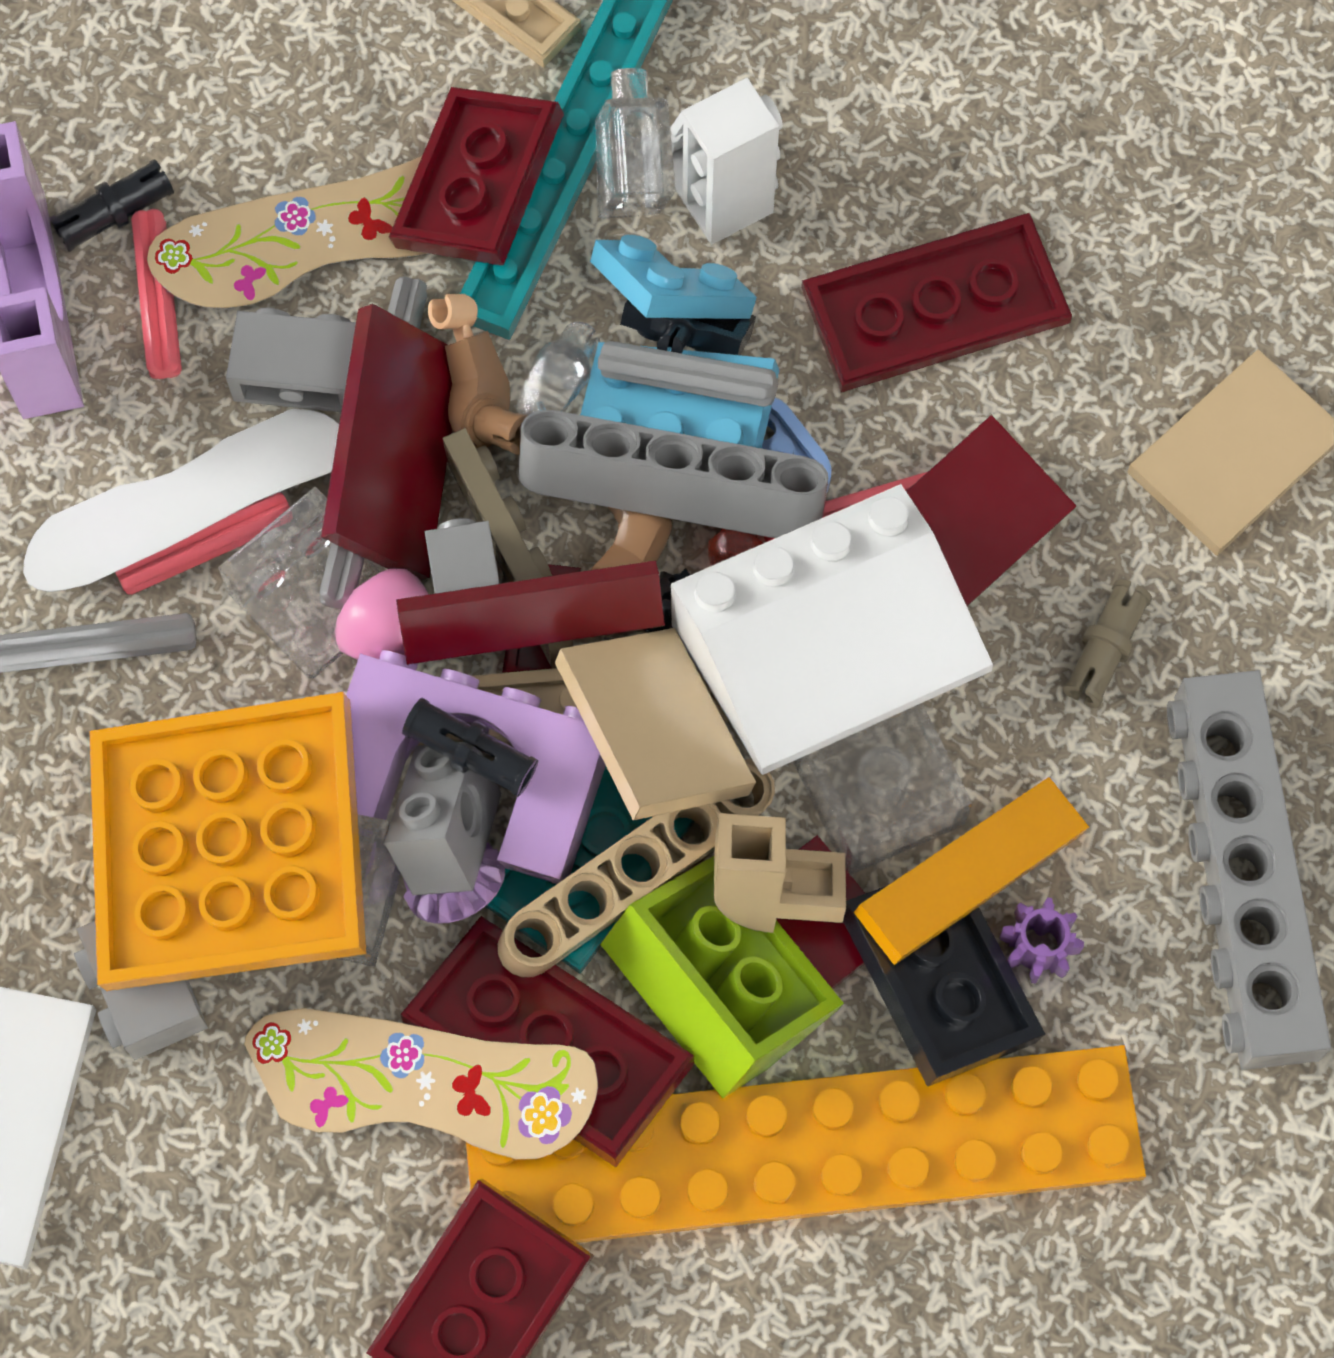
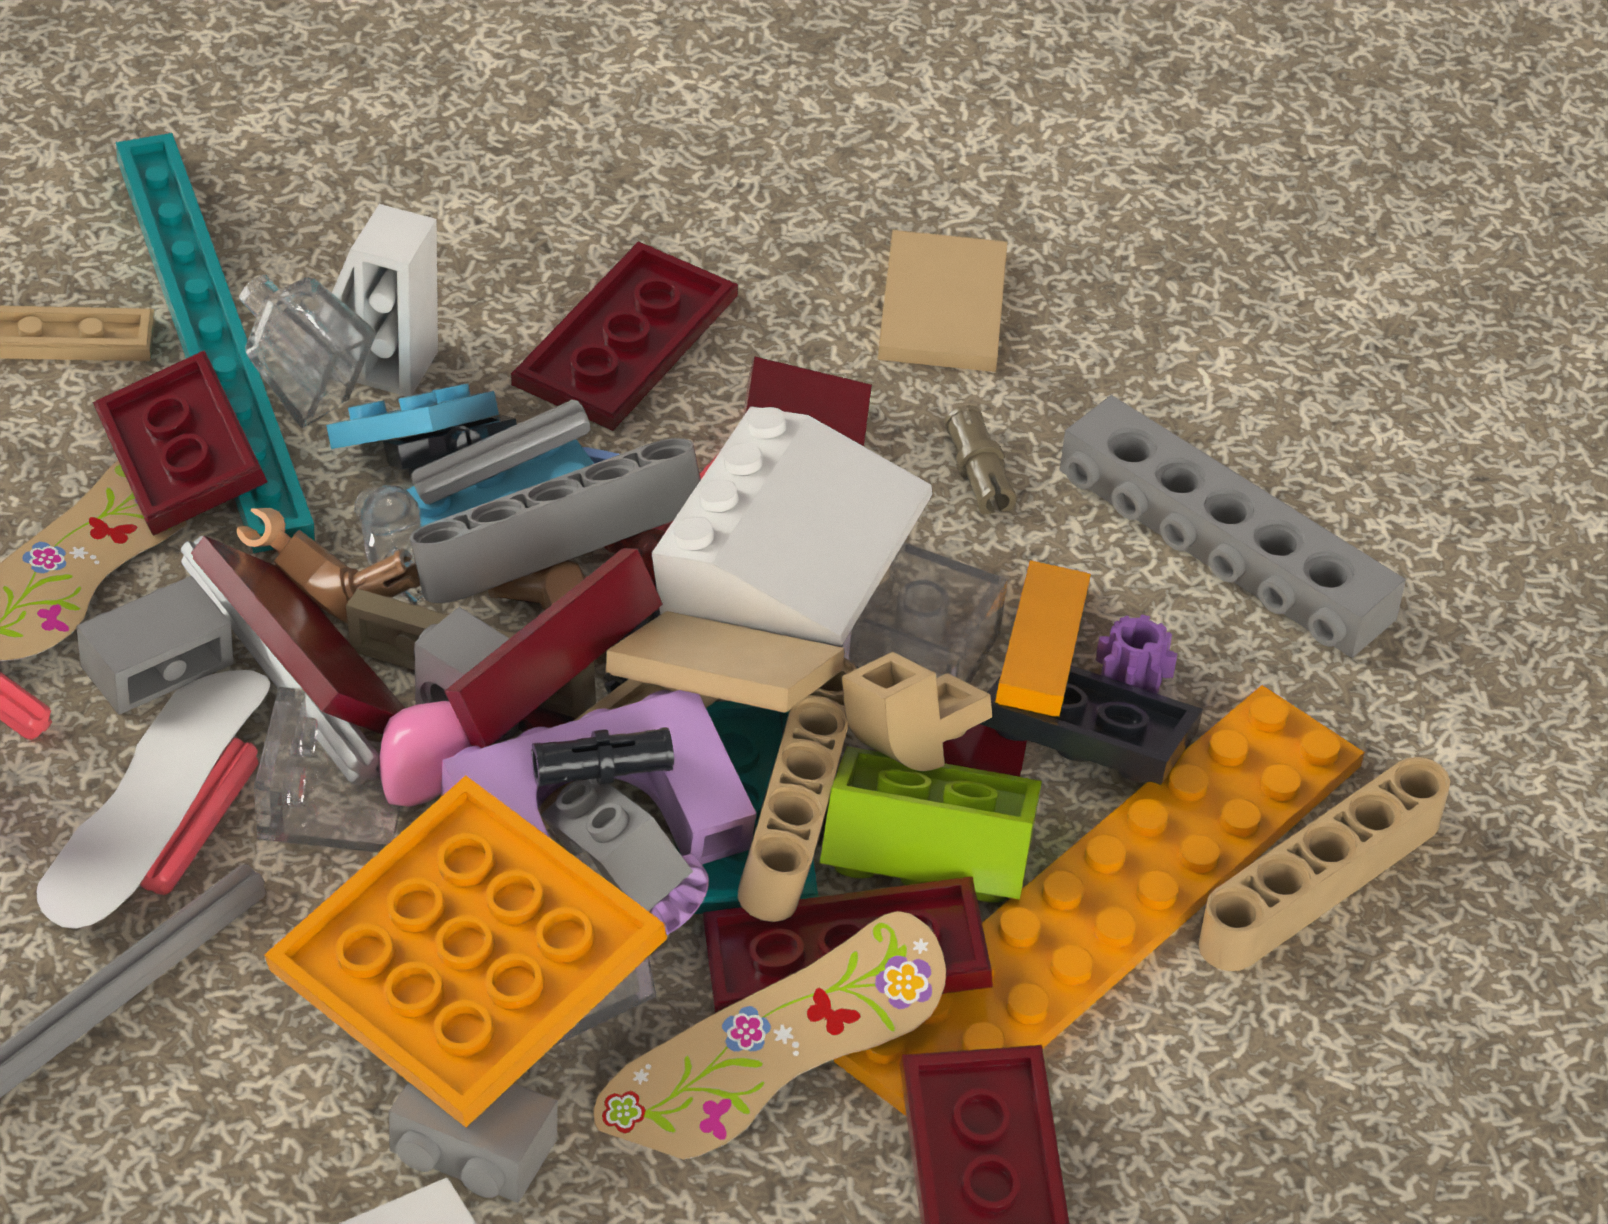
camera: 45 degrees left, 25 degrees down
none -> tan beam [1198,757,1451,971]

